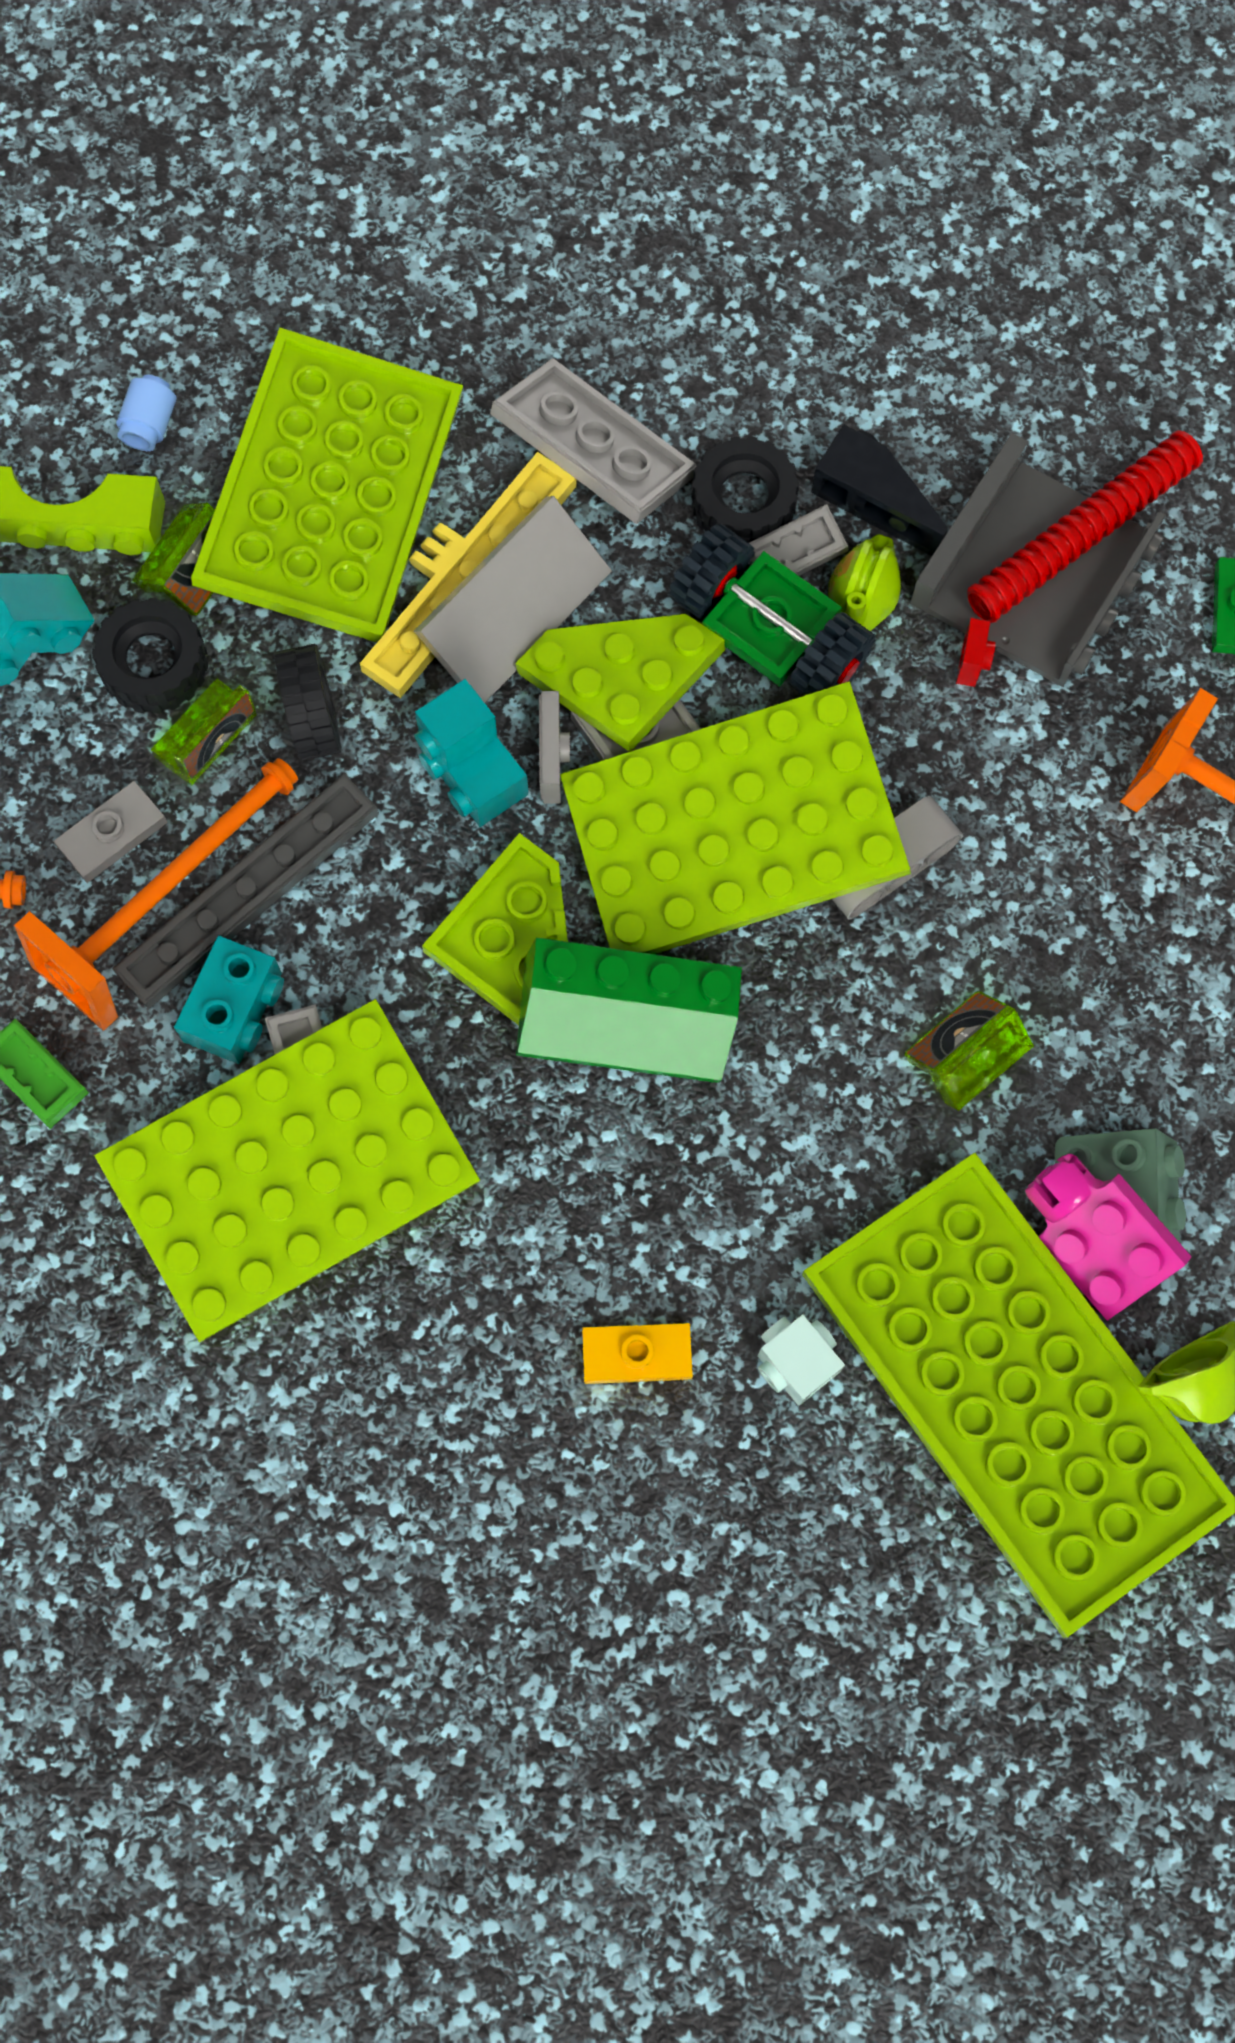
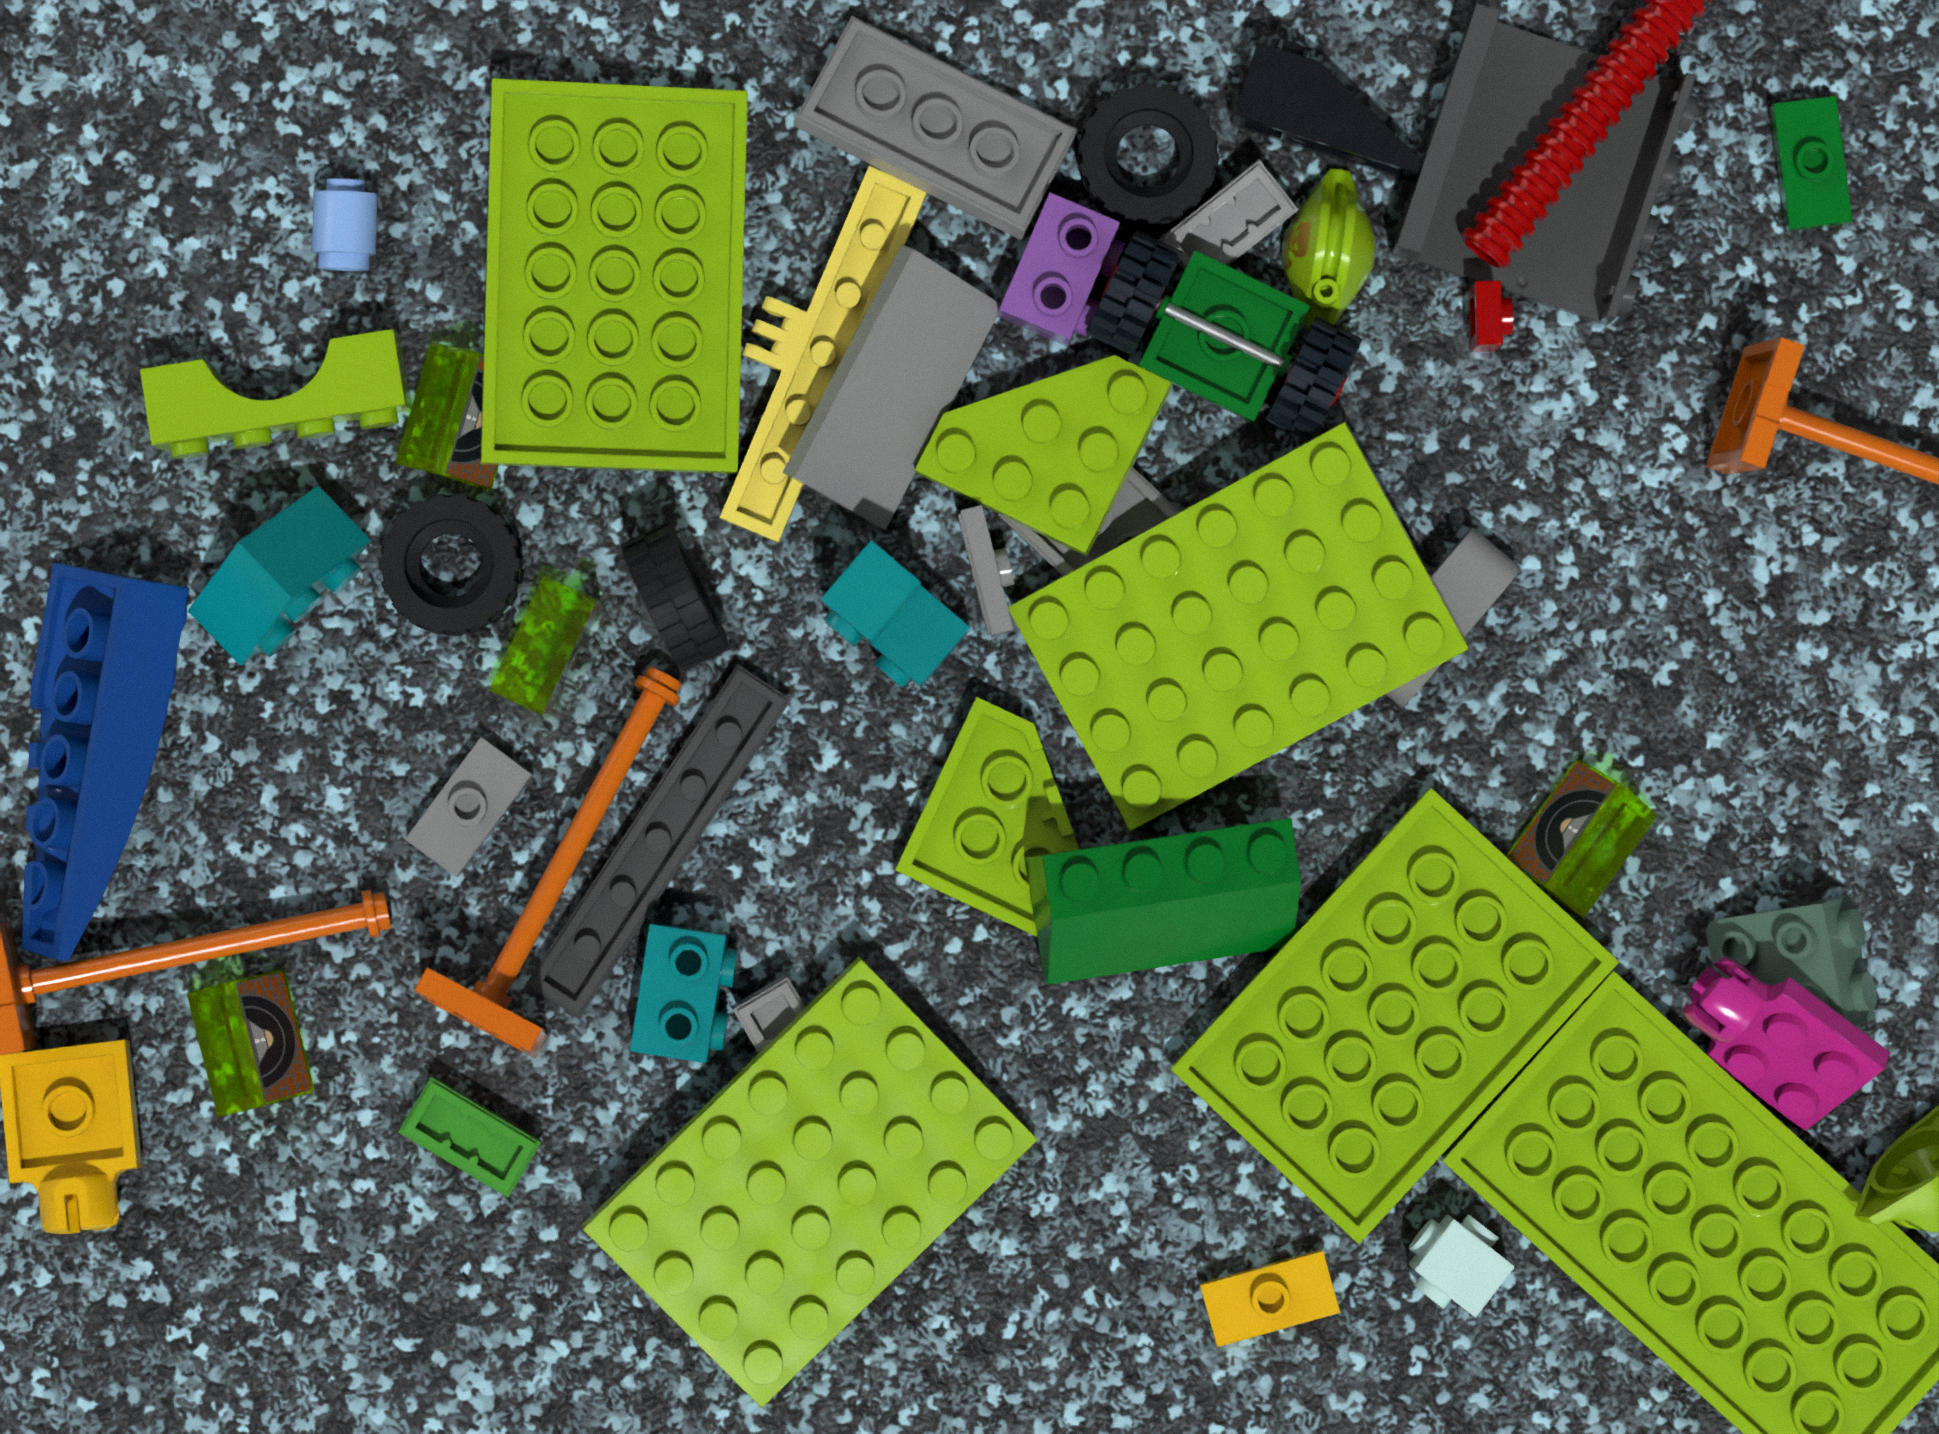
camera: 15 degrees left, 15 degrees up
none -> medium lavender brick [999,192,1126,347]
none -> lime plate [1169,788,1619,1244]

